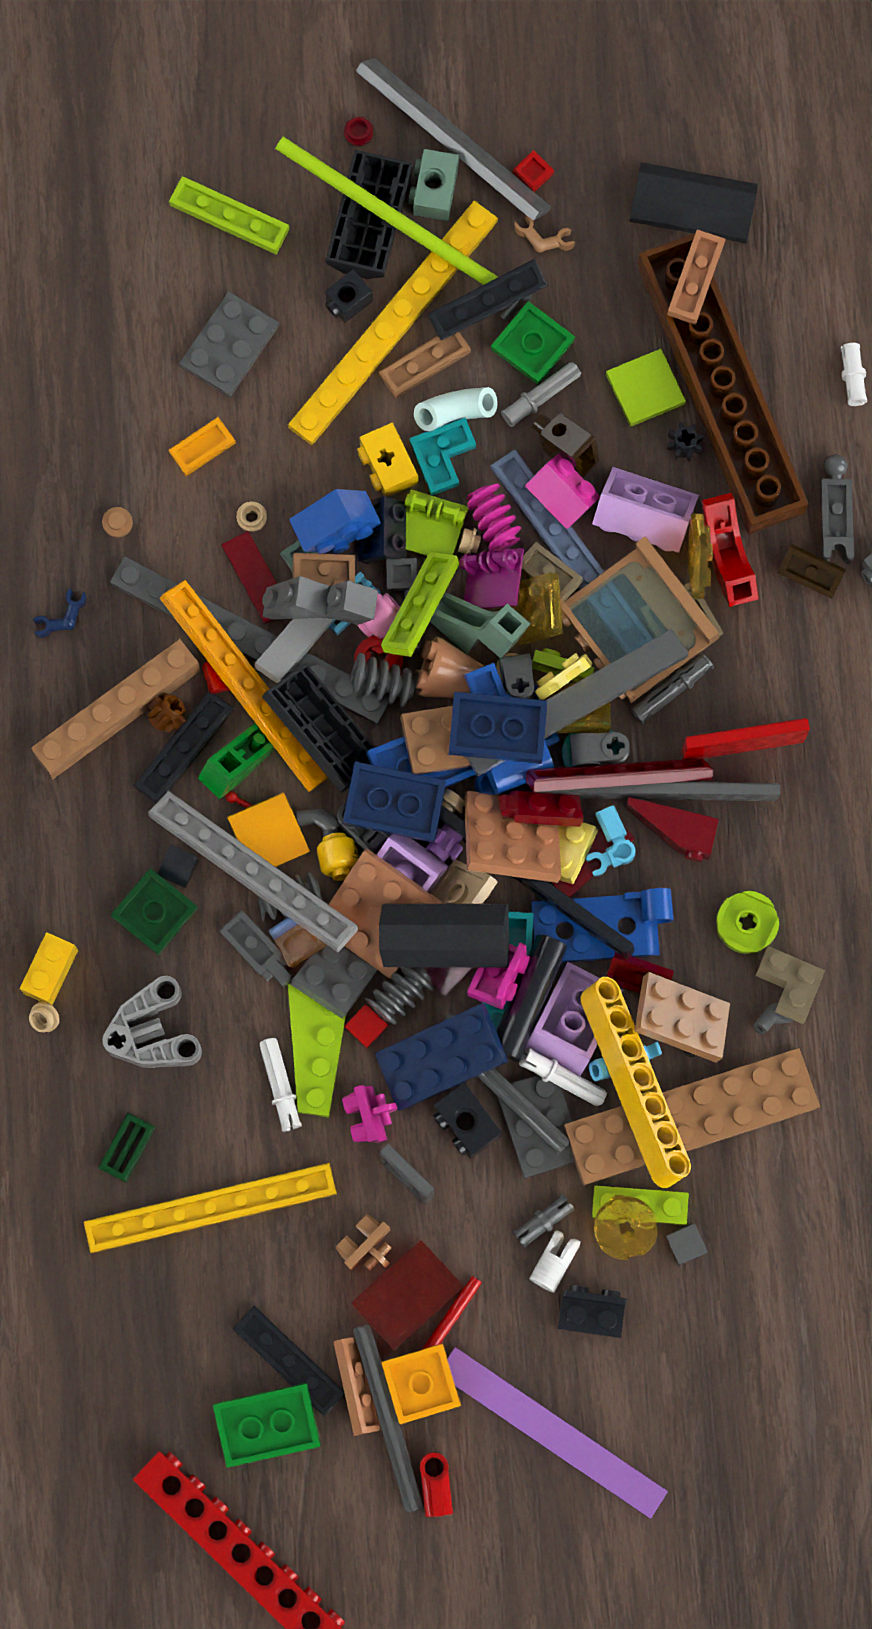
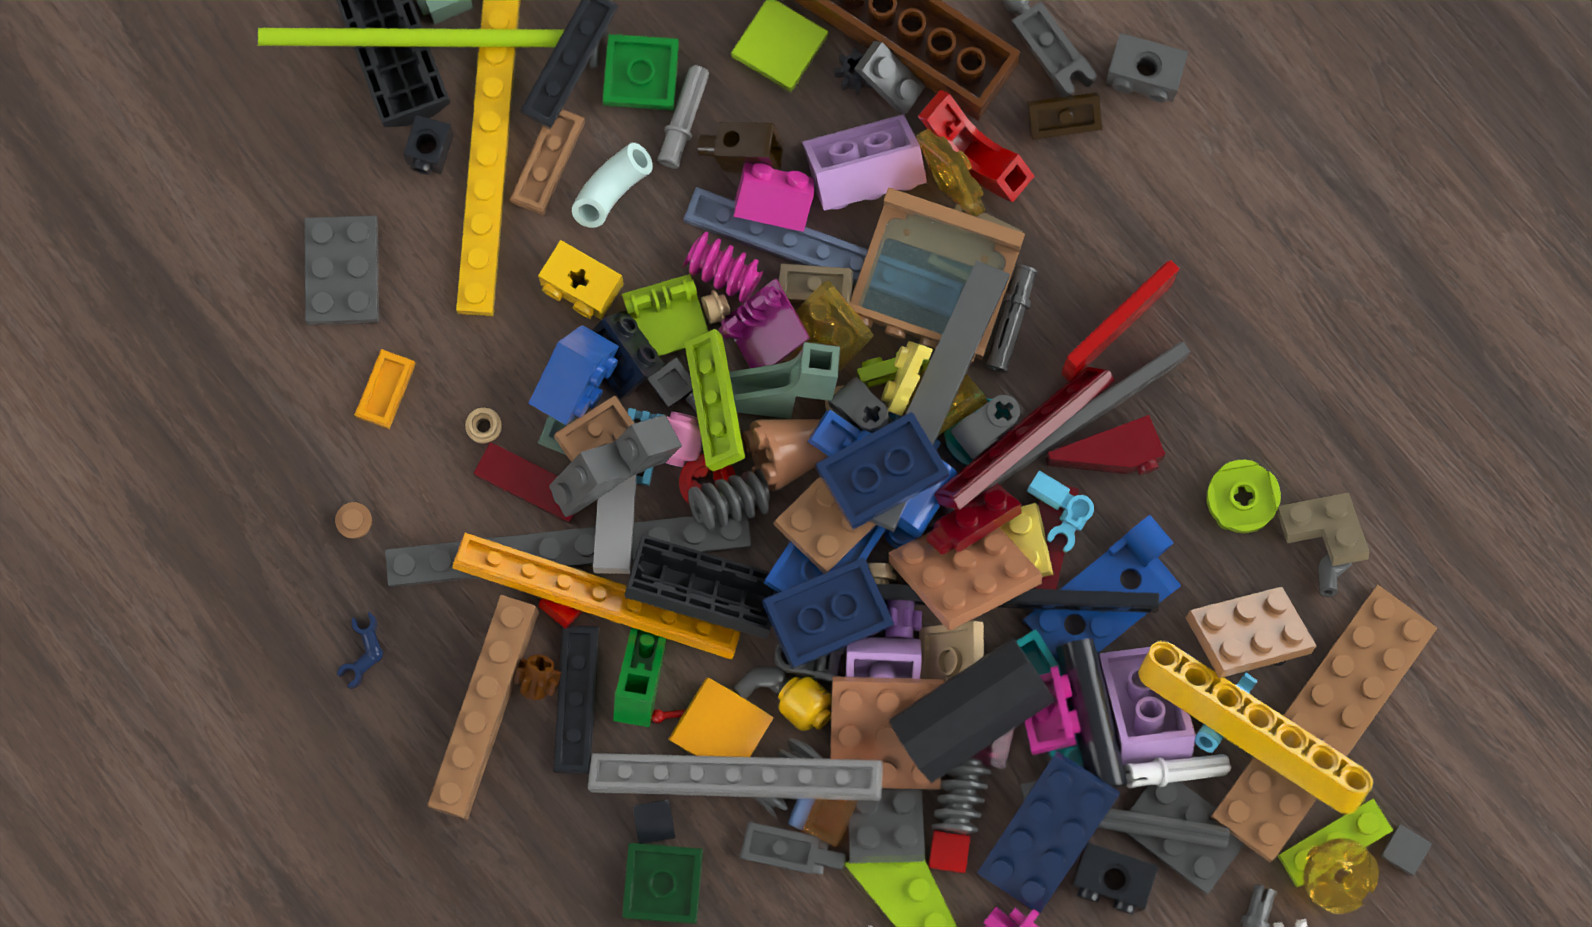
camera: 35 degrees left, 0 degrees up
lime plate [169,176,290,255] -> none
teal plate [409,418,476,496] -> none
dark red plate [606,952,674,993] -> none
none -> dark grey plate [855,41,925,114]

